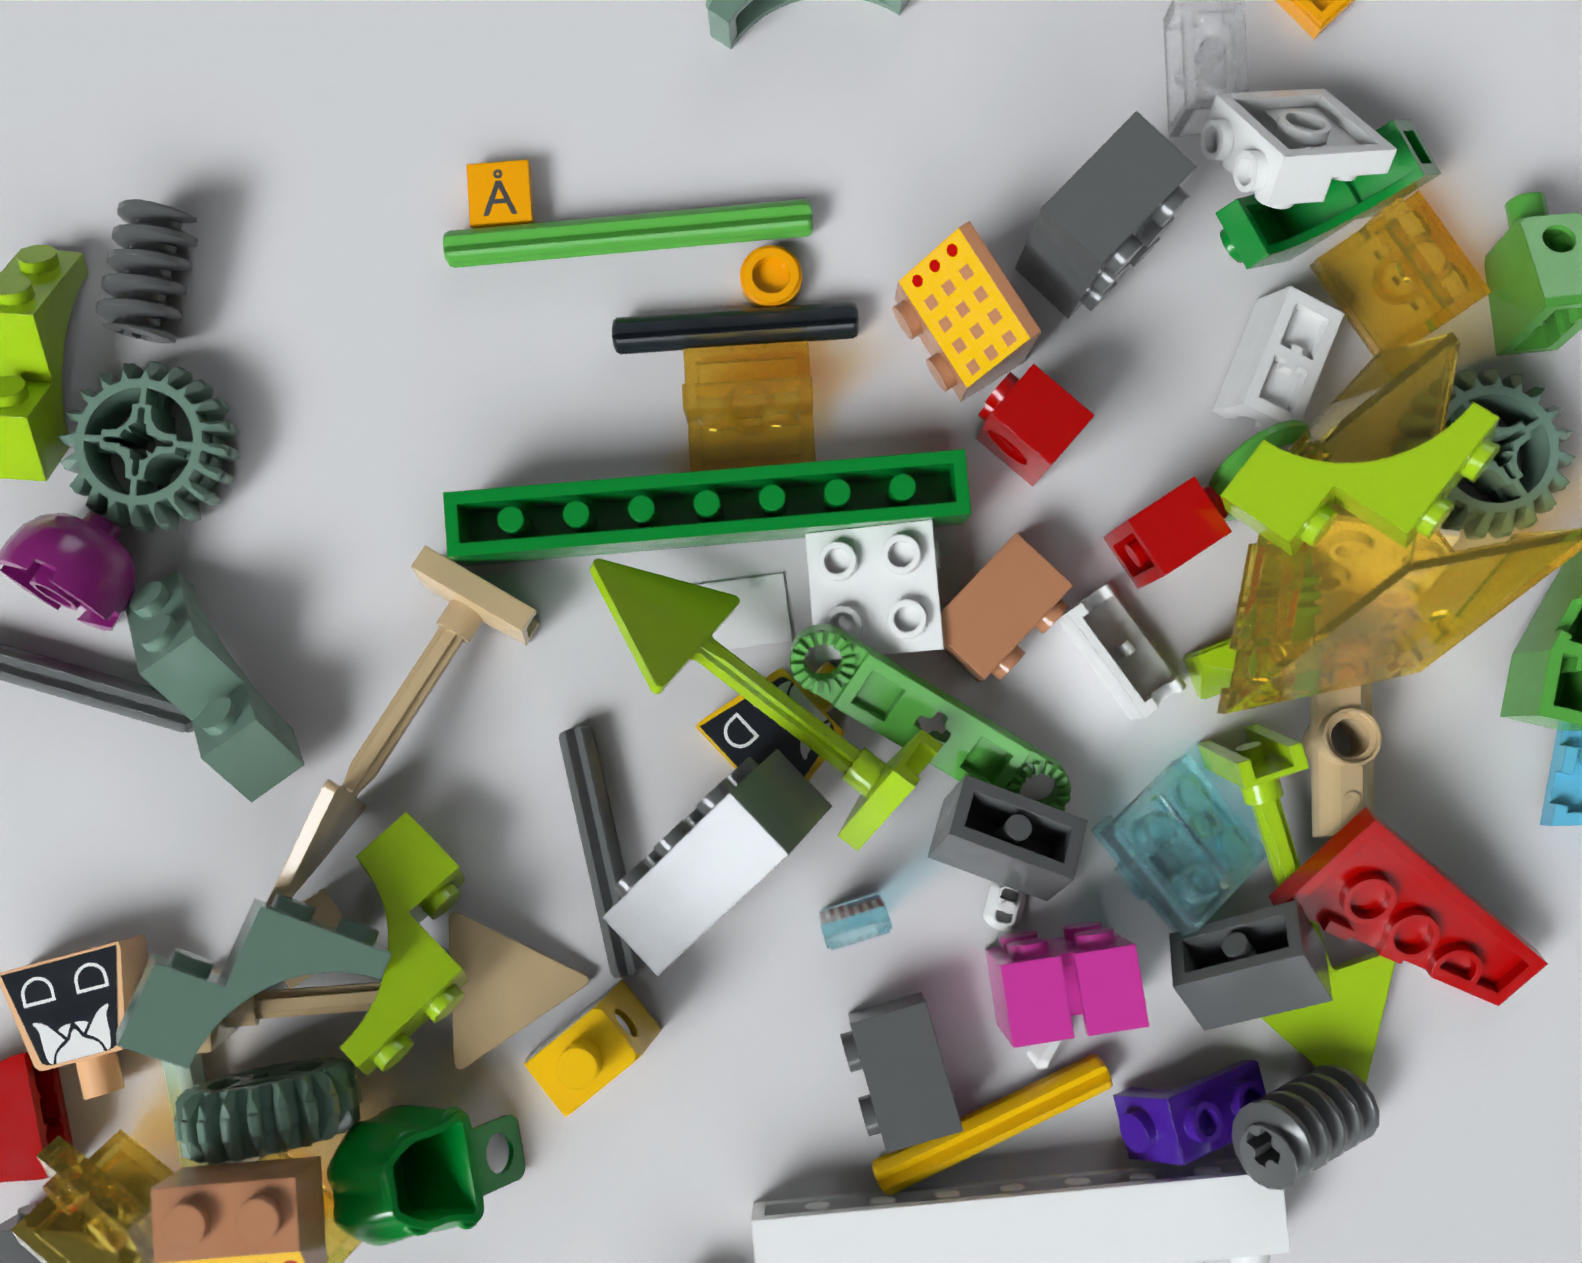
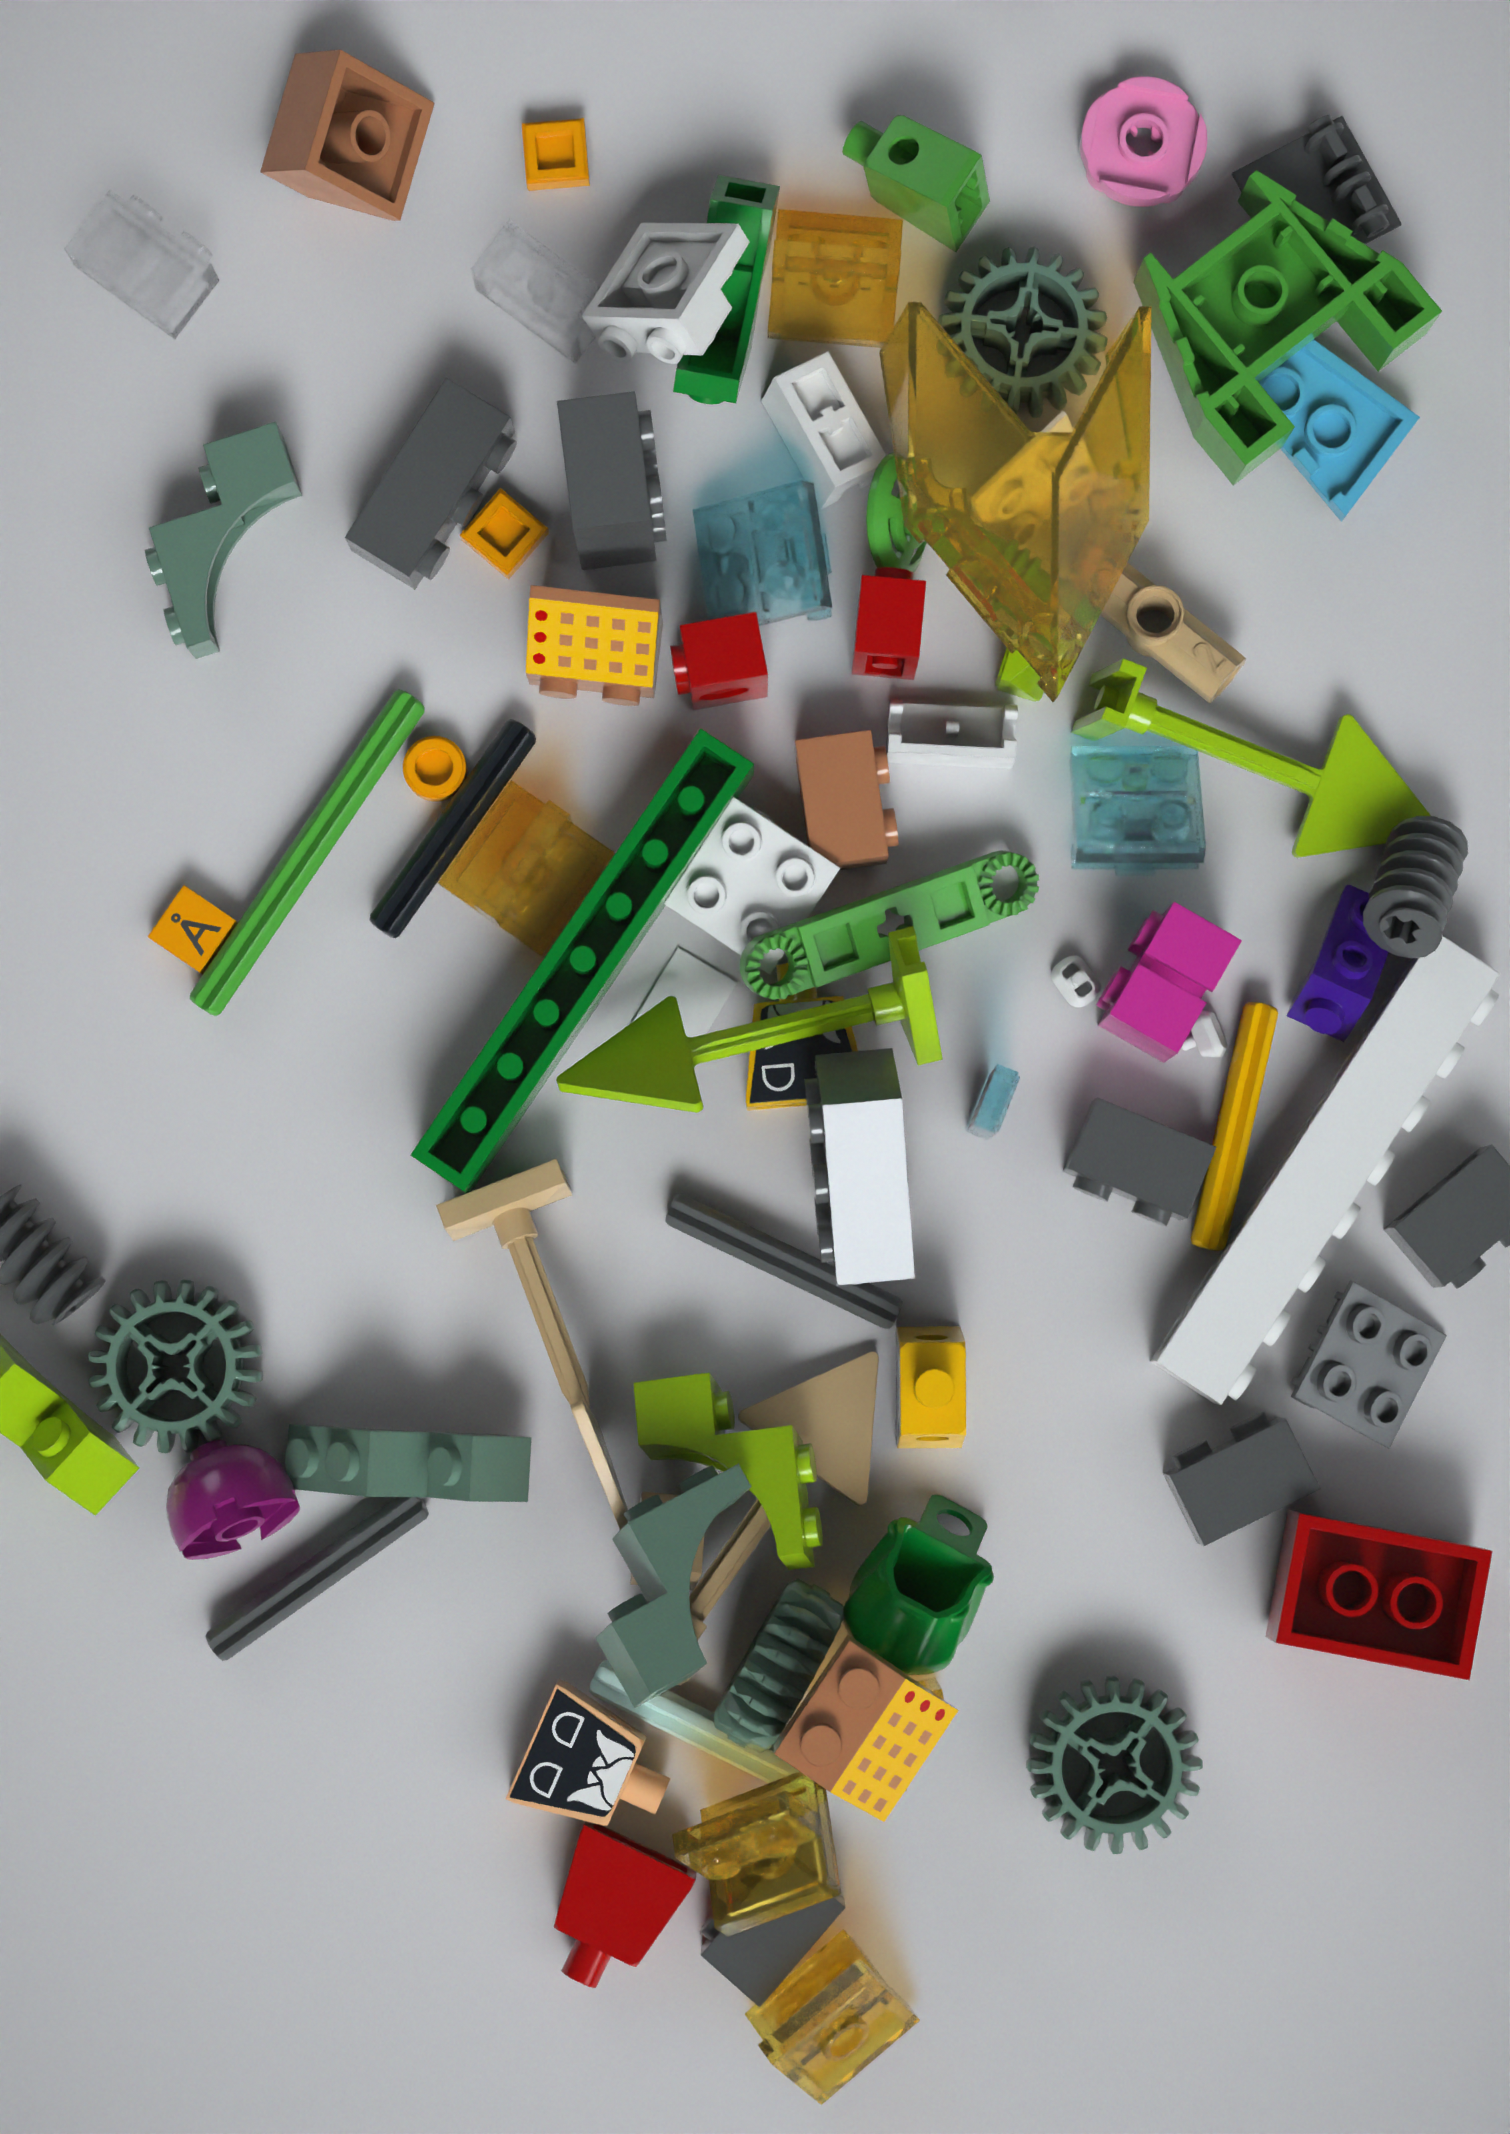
camera: 55 degrees left, 0 degrees up
dark grey brick [927,775,1088,902] -> none
dark grey brick [1169,900,1333,1031] -> none
lime arch [1220,402,1500,557] -> none
red wing [1268,807,1548,1006] -> none
none -> dark grey brick [345,378,517,590]
none -> light orange tile [460,488,549,580]
none -> clear light blue plate [692,480,832,626]

